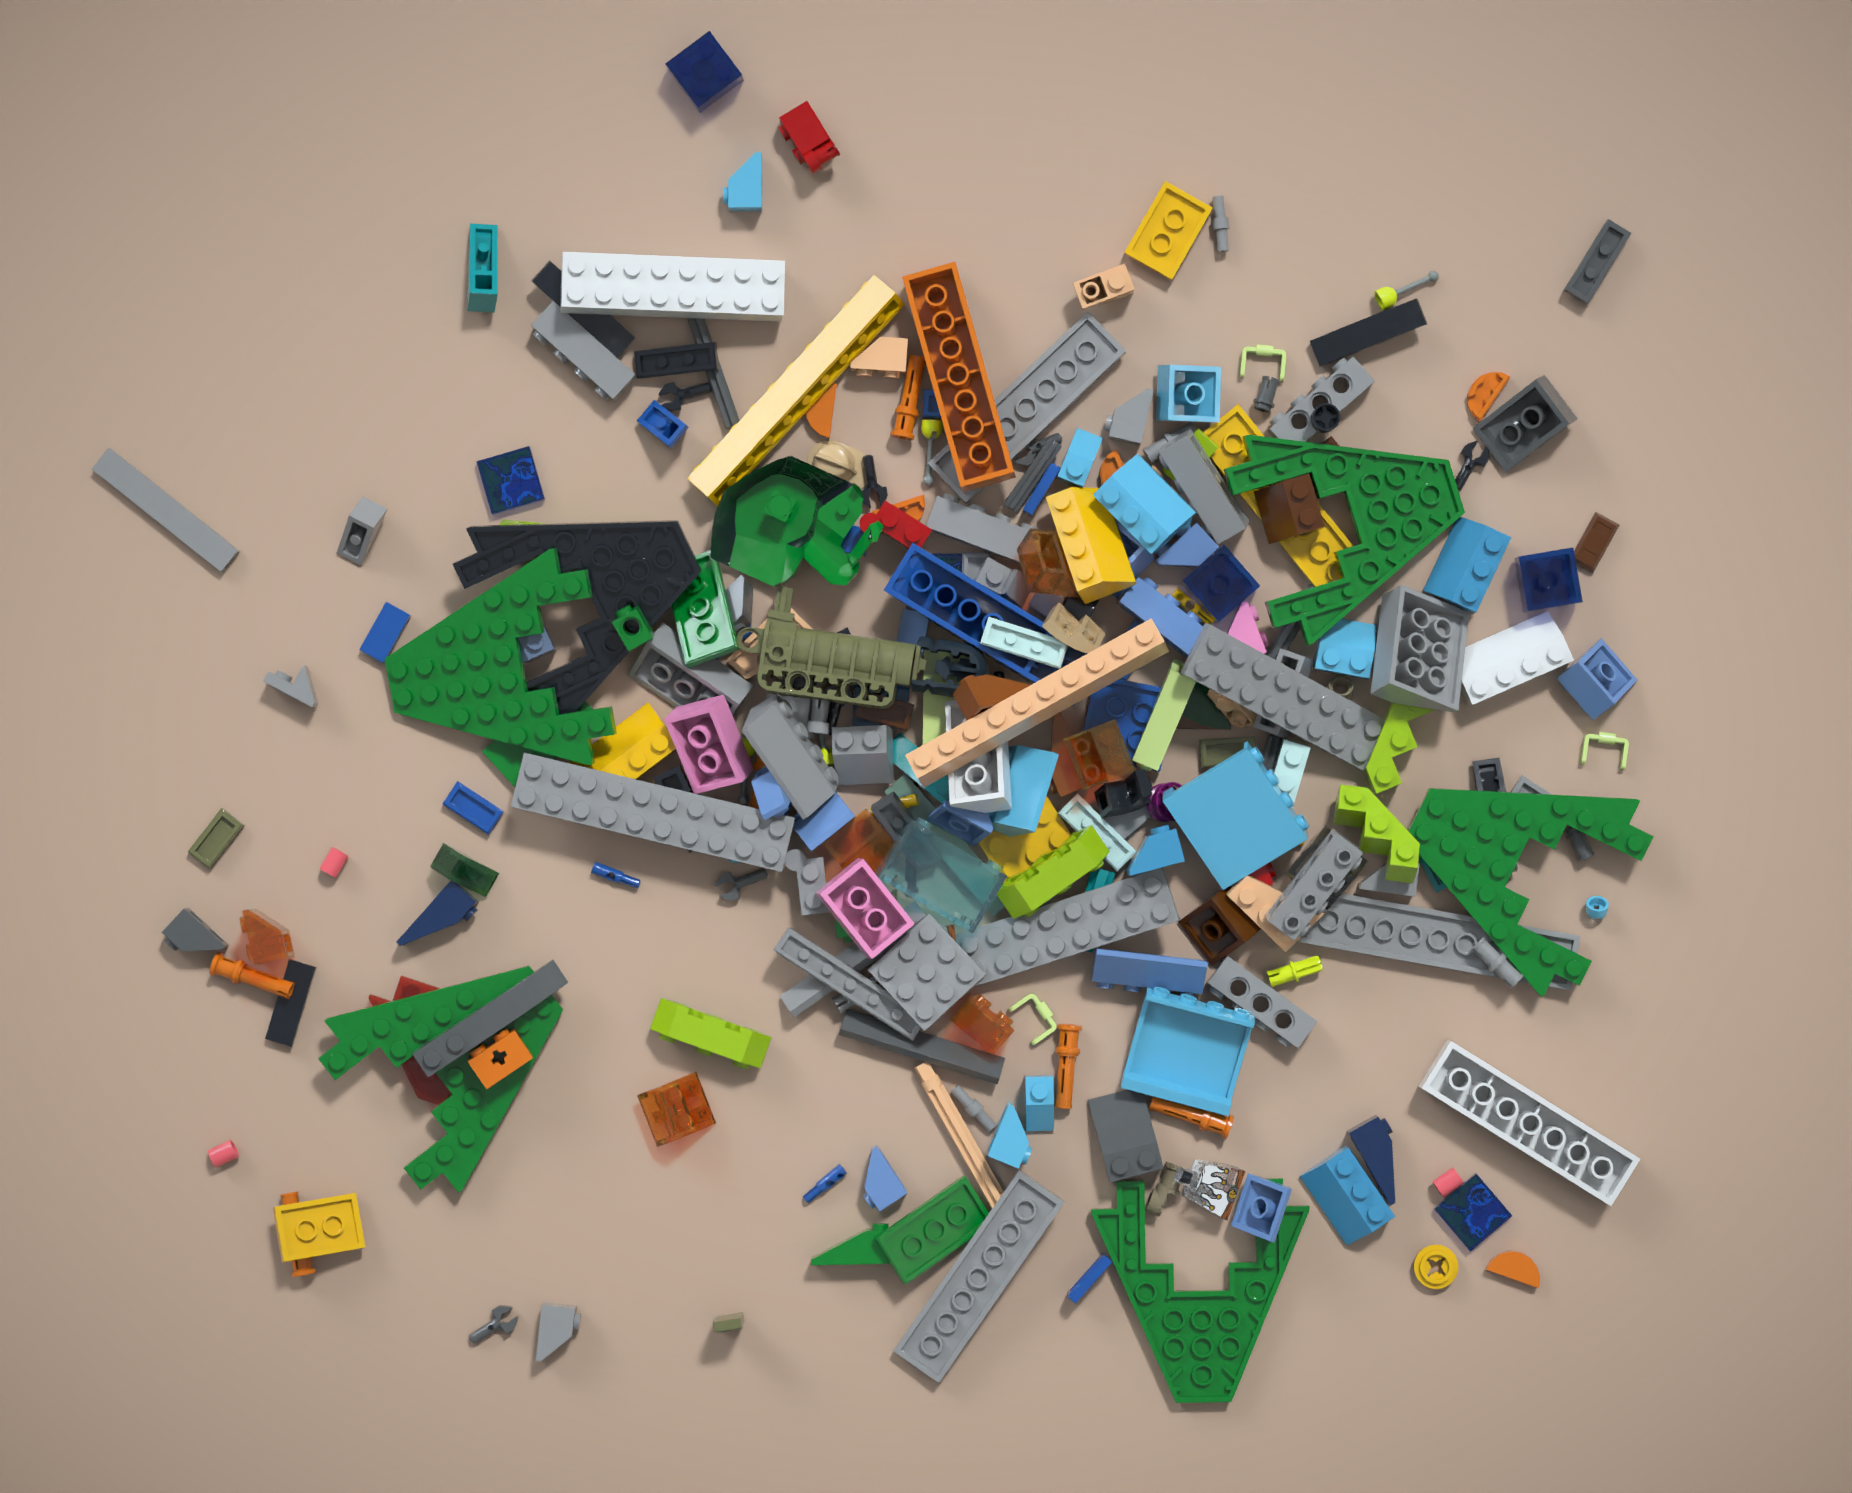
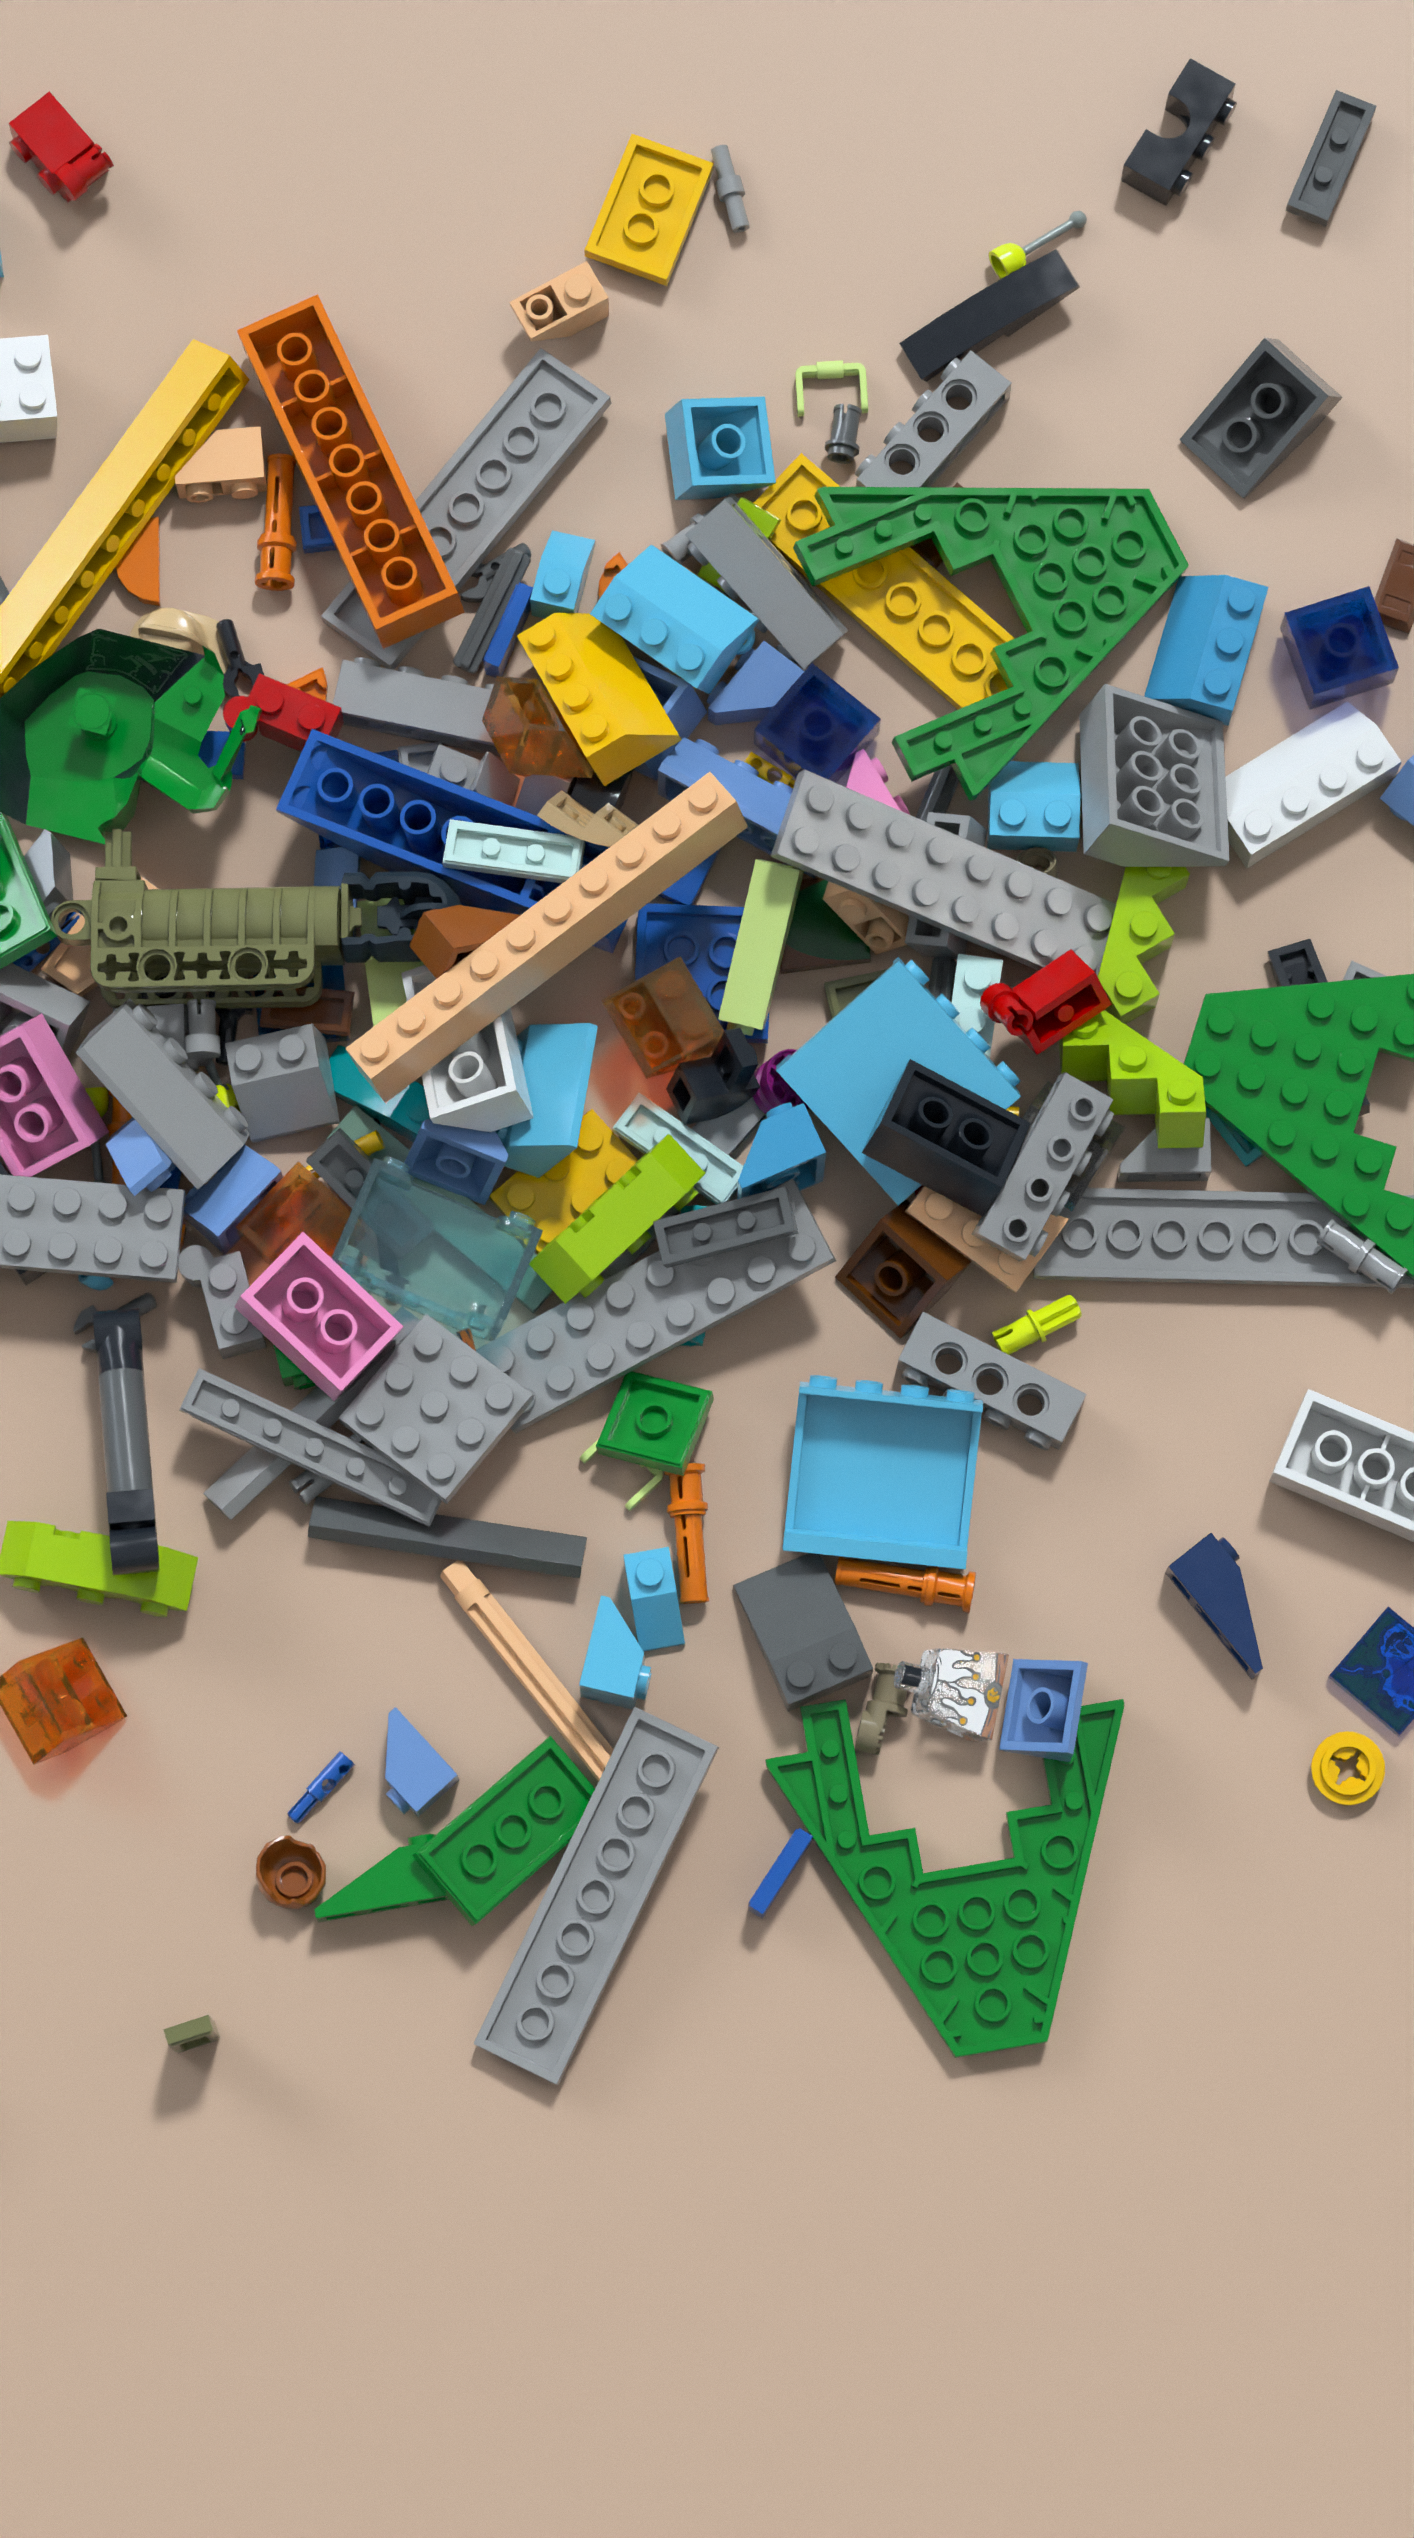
camera: 10 degrees left, 10 degrees down
hinge [921,419,943,486] -> none
clear orange slope [950,993,1014,1055] -> none
light grey bar [951,1085,996,1132] -> none
dark orange slope [1049,712,1091,797] -> none
medium blue slope [1091,948,1208,997] -> none
light grey slope [1104,388,1154,446] -> none
reddish brown slope [1253,474,1325,544] -> none
dark azure slope [1300,1145,1395,1245] -> none
black wheel [1310,403,1340,433] -> none
coral hinge [1432,1167,1464,1197] -> none
black bar [1455,441,1489,491] -> none
orange tile [1467,372,1511,422] -> none
none -> piece [93,1308,160,1576]
none -> dark orange hair [255,1835,326,1909]
none -> green tile [596,1371,714,1476]
none -> dark grey plate [653,1187,798,1268]
none -> black slope [862,1059,1031,1217]
none -> red hinge [980,949,1112,1055]
none -> black arch [1121,58,1237,206]

